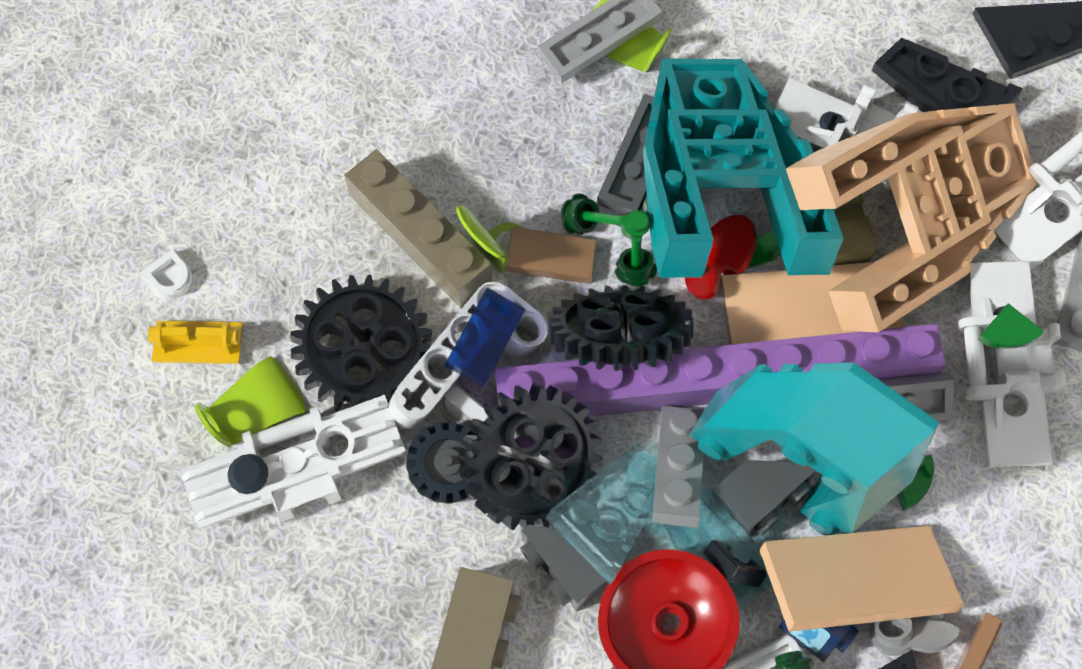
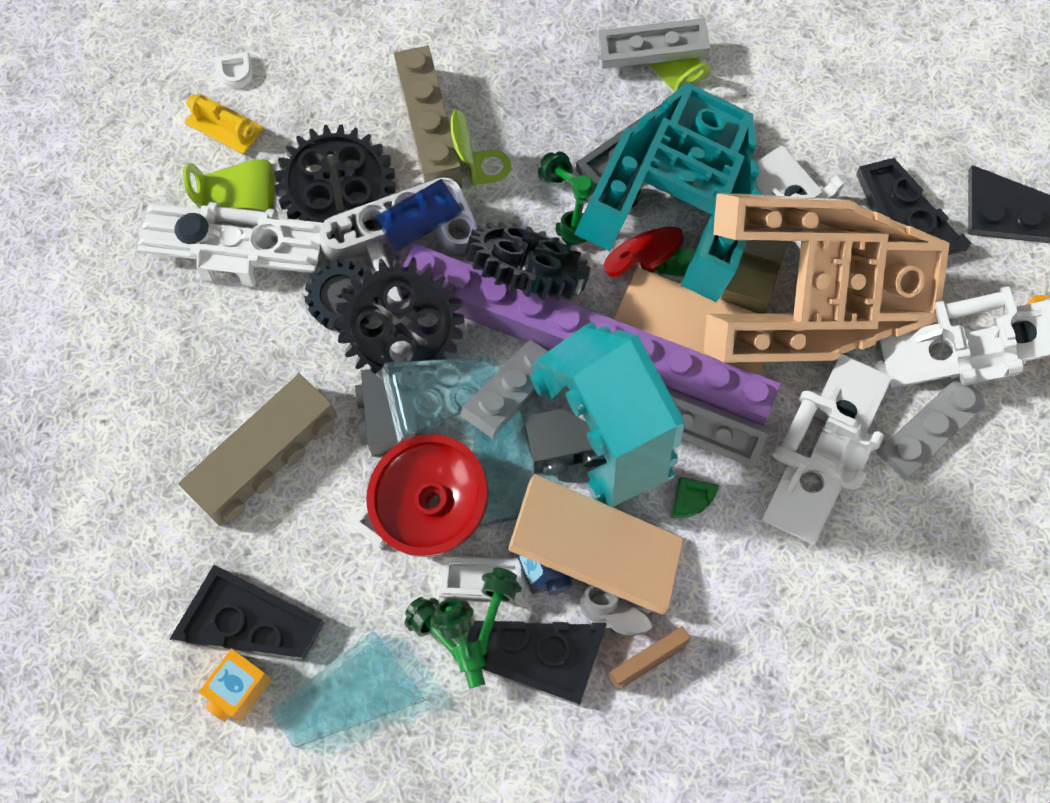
camera: 30 degrees right, 0 degrees up
medium nougat tile [505,227,596,283] -> none
black tile [703,540,767,587] -> none
green tile [977,303,1044,349] -> none

